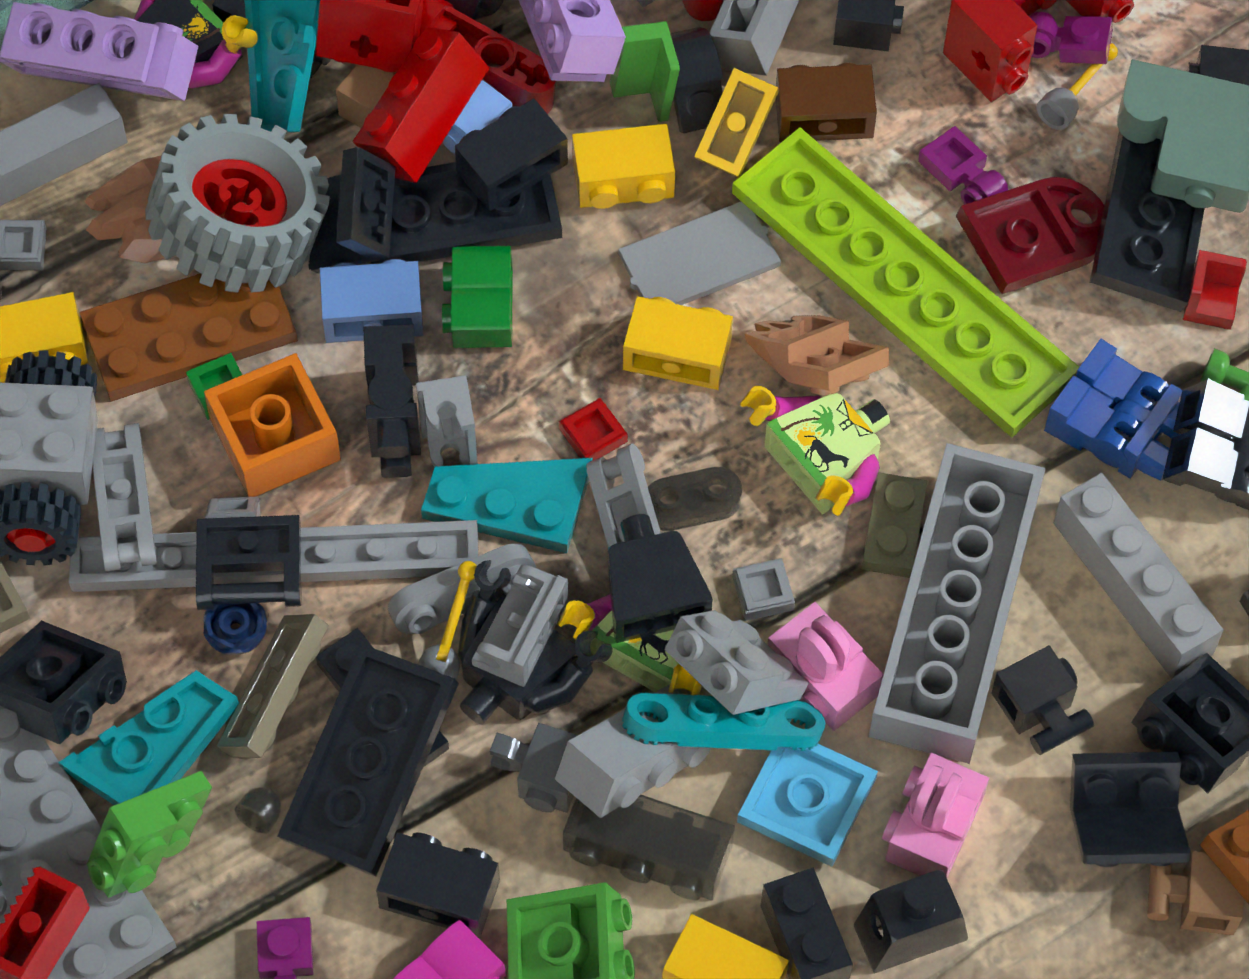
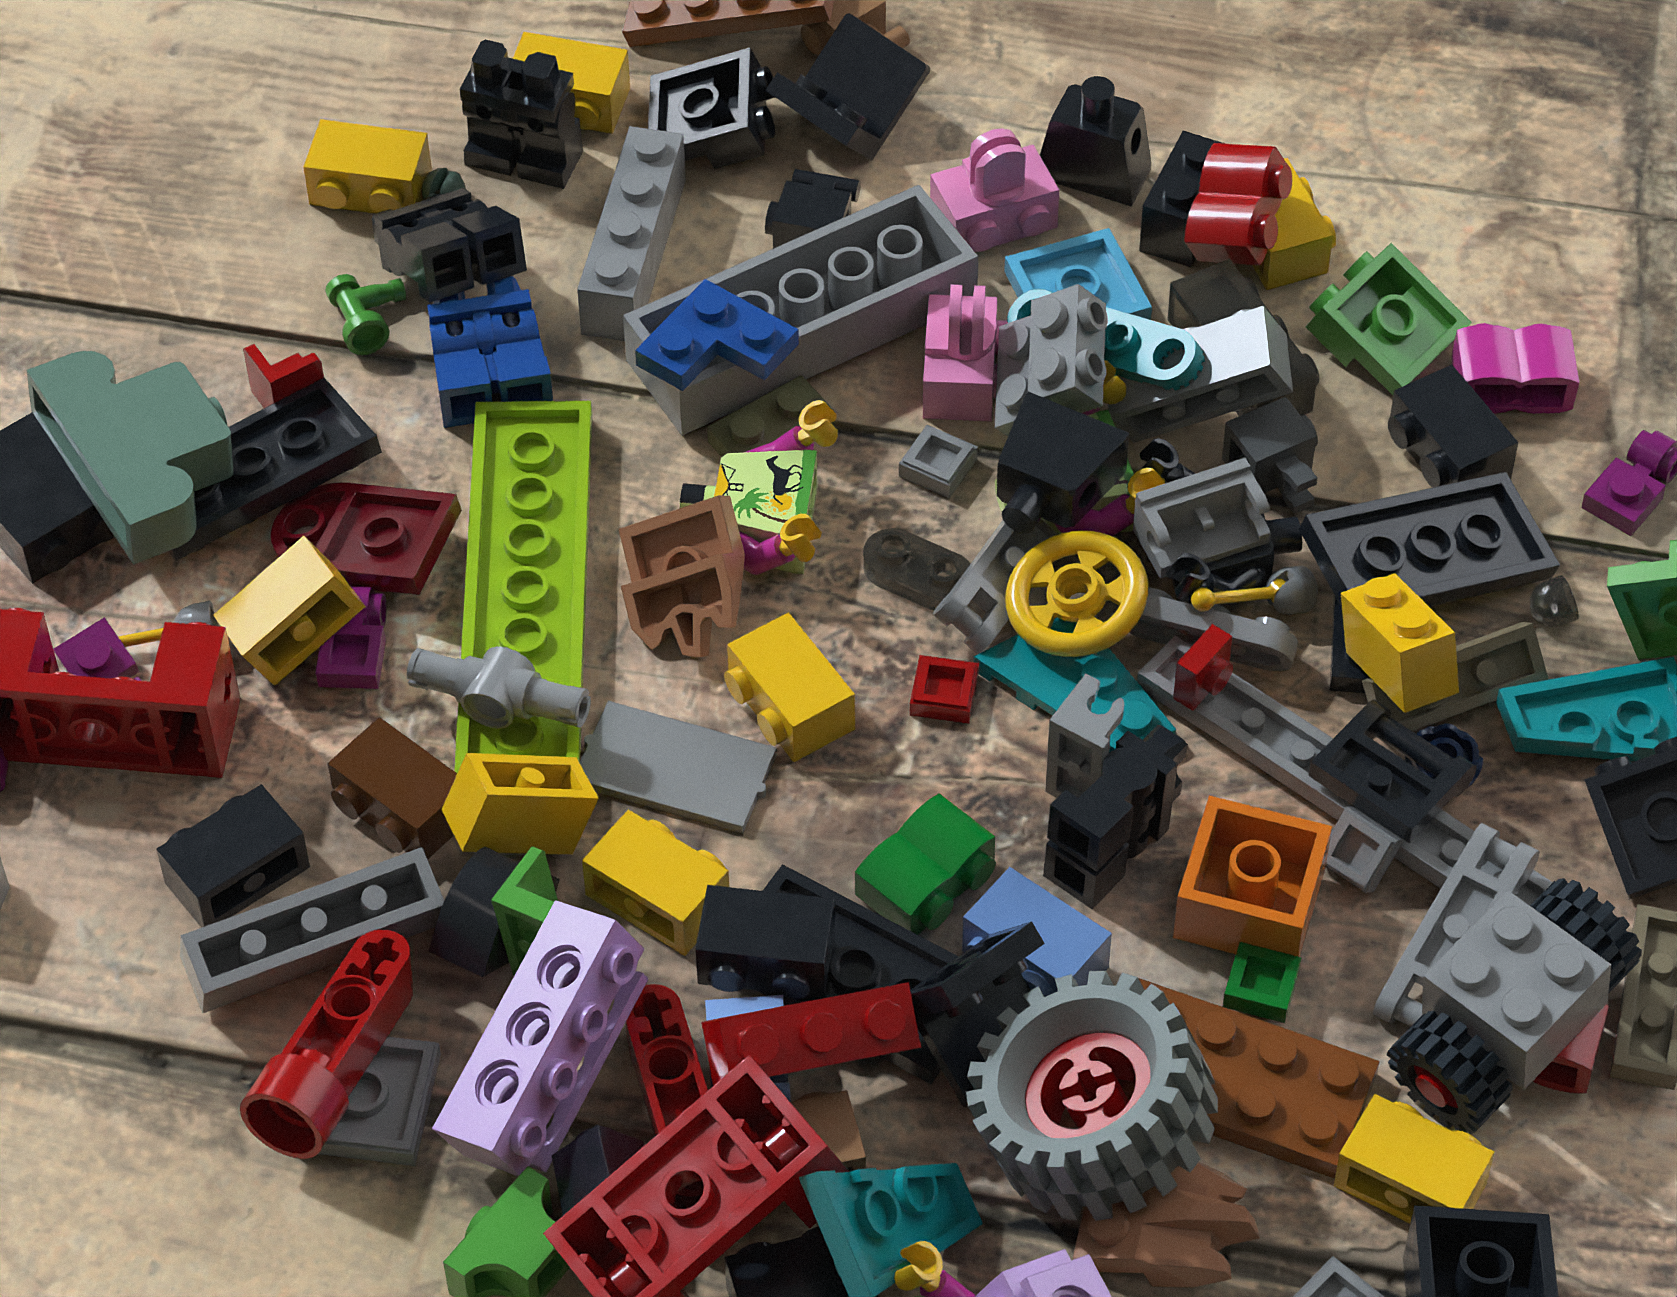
camera: 135 degrees left, 10 degrees down
none -> yellow brick [213,536,366,686]
none -> light grey pin [407,646,591,729]
none -> blue plate [635,279,799,391]
none -> yellow plate [1005,531,1148,657]
none -> red plate [1173,624,1233,711]
none -> red brick [1184,143,1292,266]
none -> yellow brick [1341,573,1459,713]

